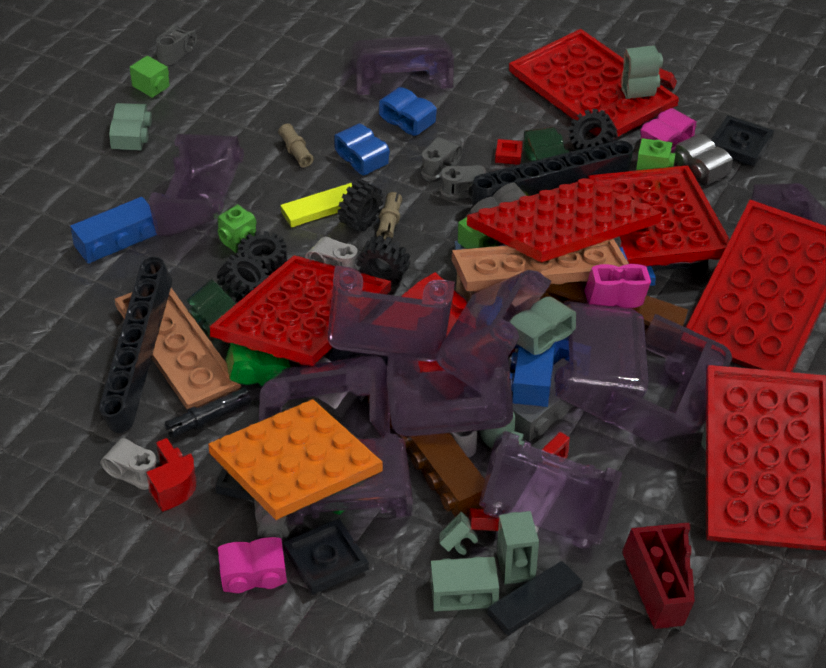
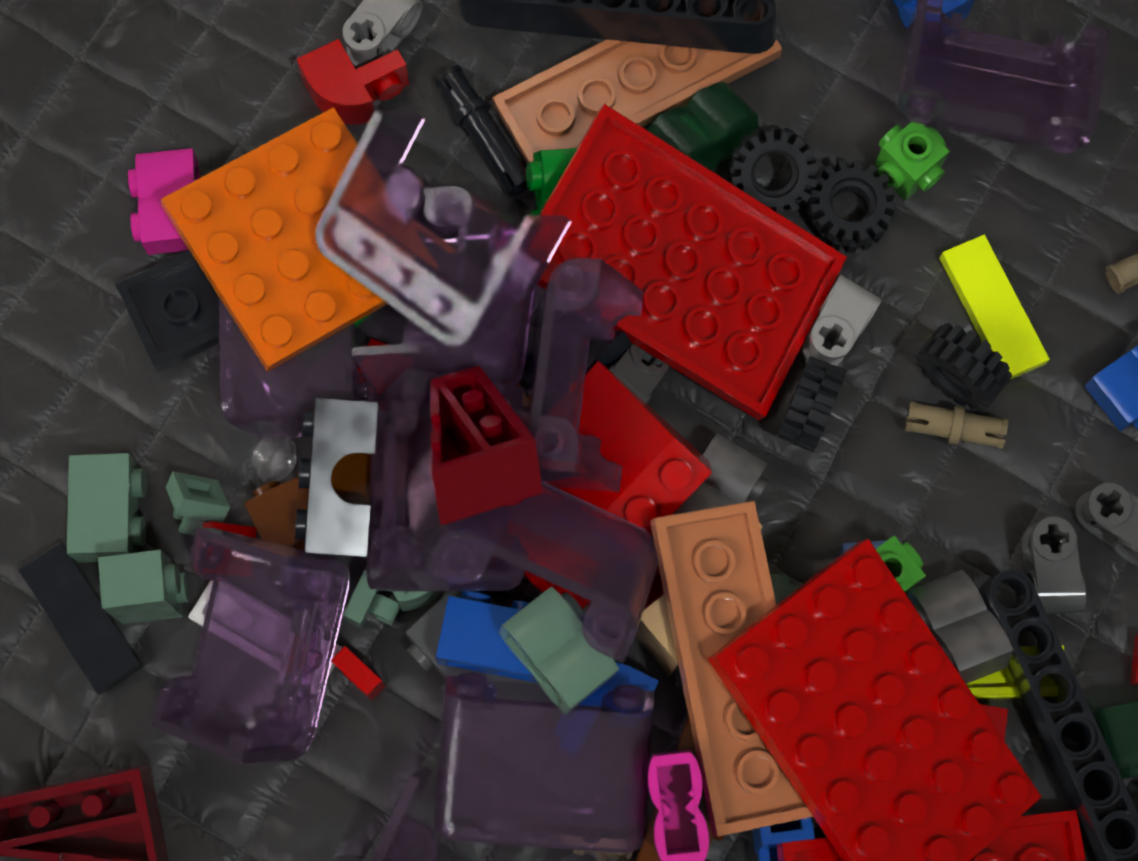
camera: 90 degrees right, 30 degrees up
none -> clear plate [251,435,297,483]
none -> arch [294,396,378,557]
none -> clear purple windscreen [315,110,572,346]
none -> dark red wedge [430,365,543,526]

